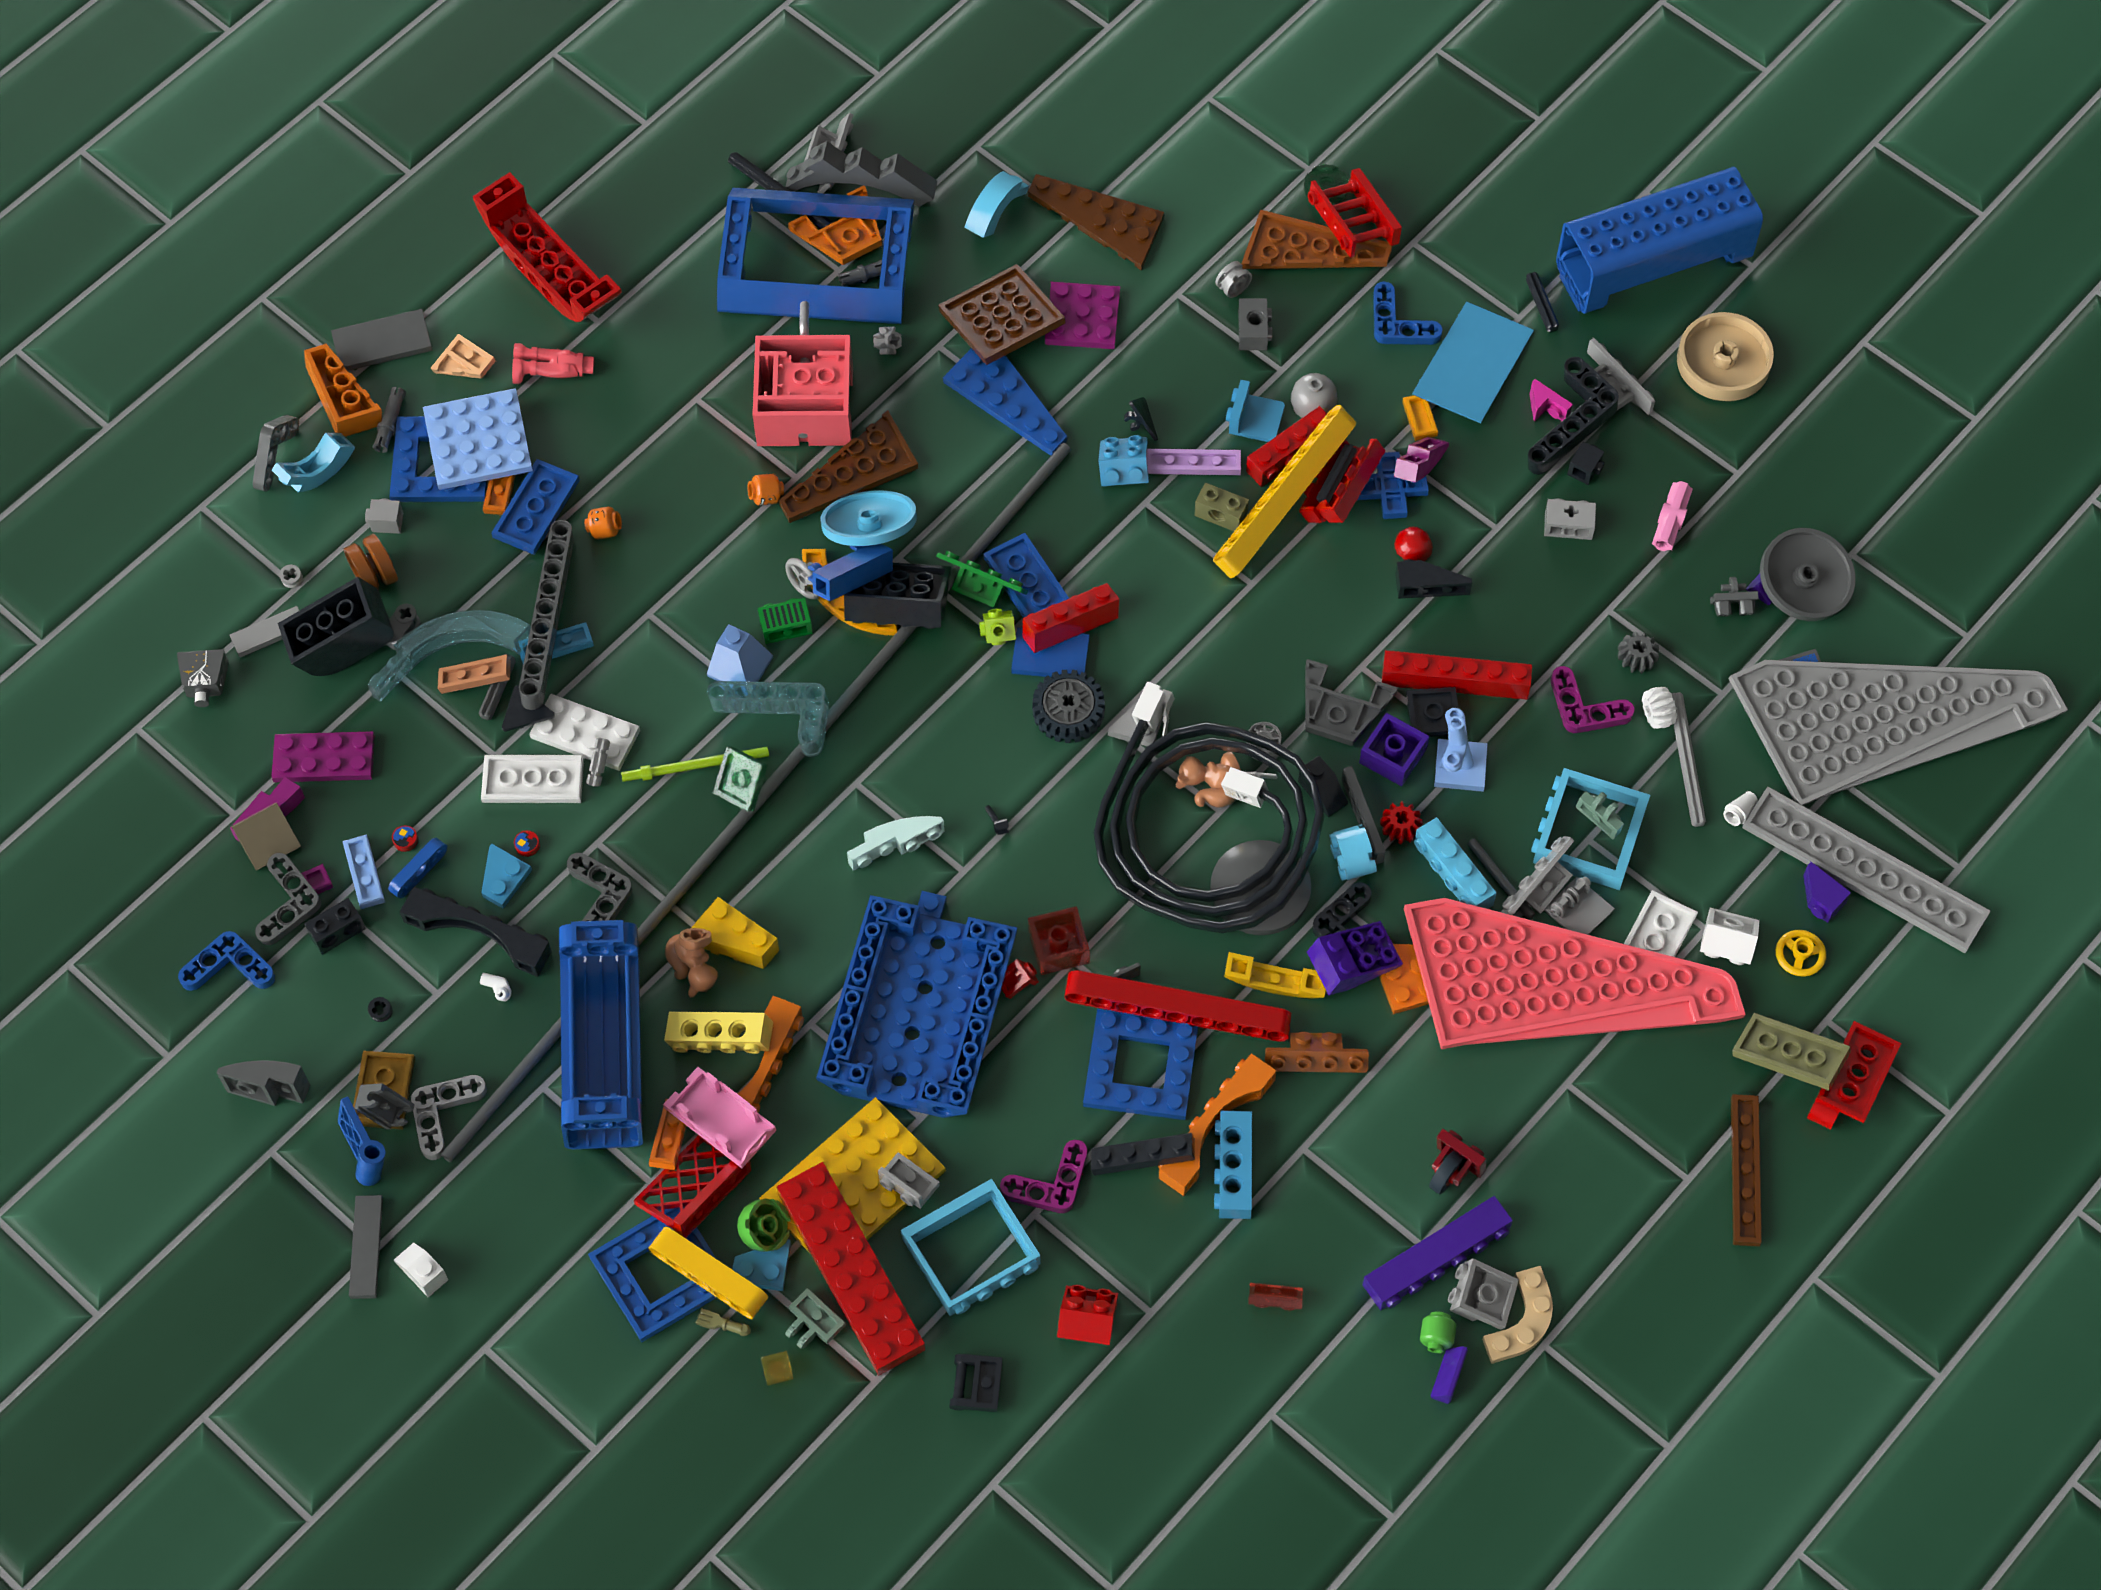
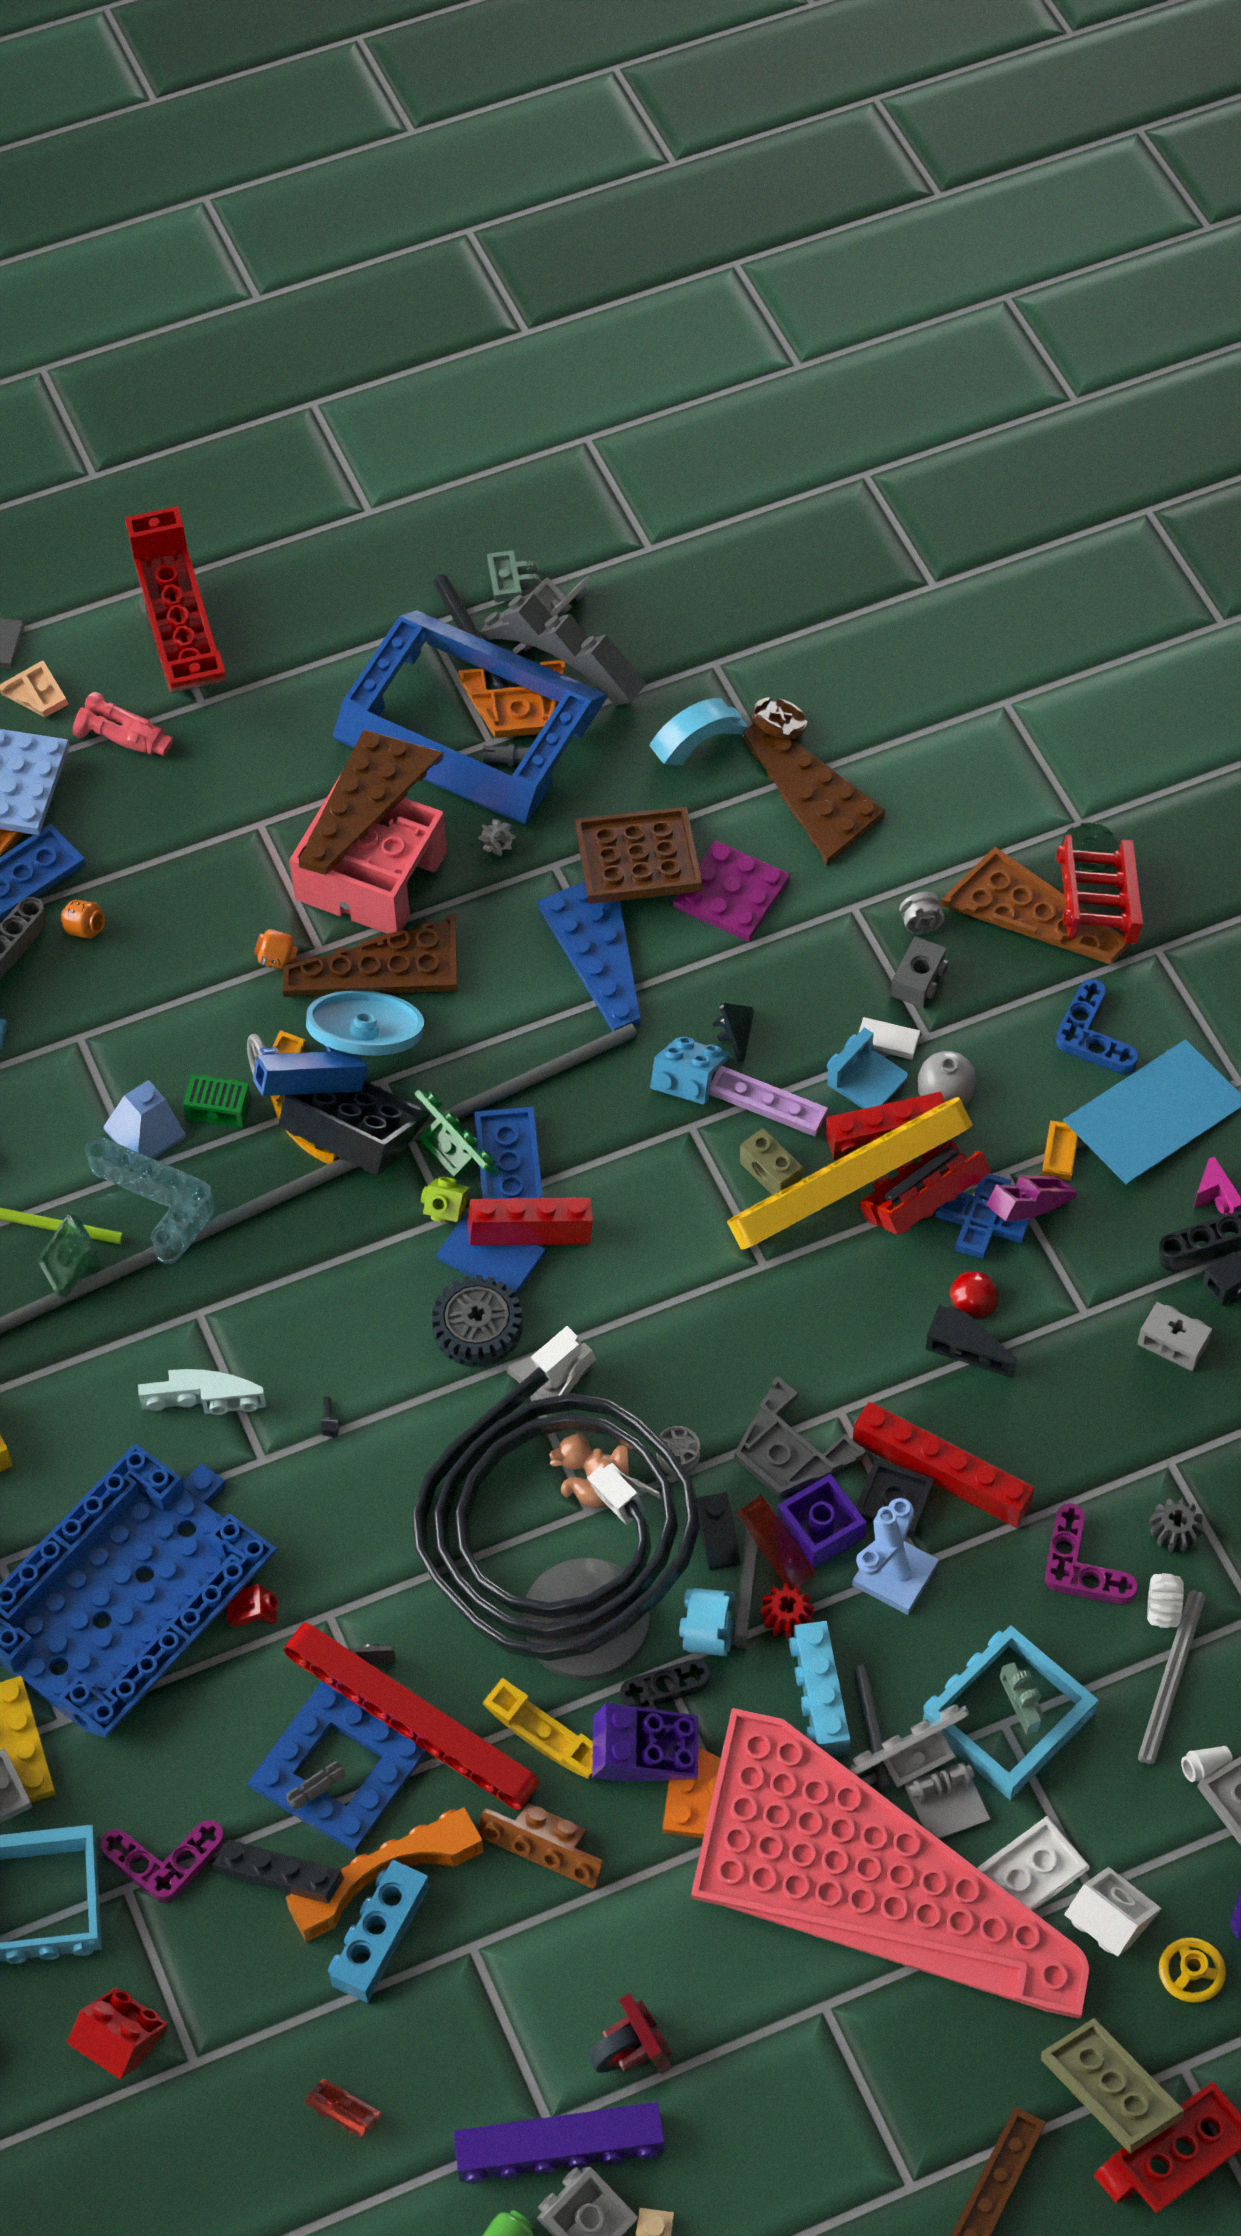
camera: 25 degrees right, 5 degrees down
clear red brick [1028,906,1090,975] -> none
none -> dark grey axle [286,1761,346,1810]
none -> reddish brown wing [299,729,443,875]
none -> sand green hinge [487,550,541,602]
none -> clear red tile [736,1494,816,1590]
none -> reddish brown tile [752,698,807,739]
none -> white tile [859,1017,920,1060]

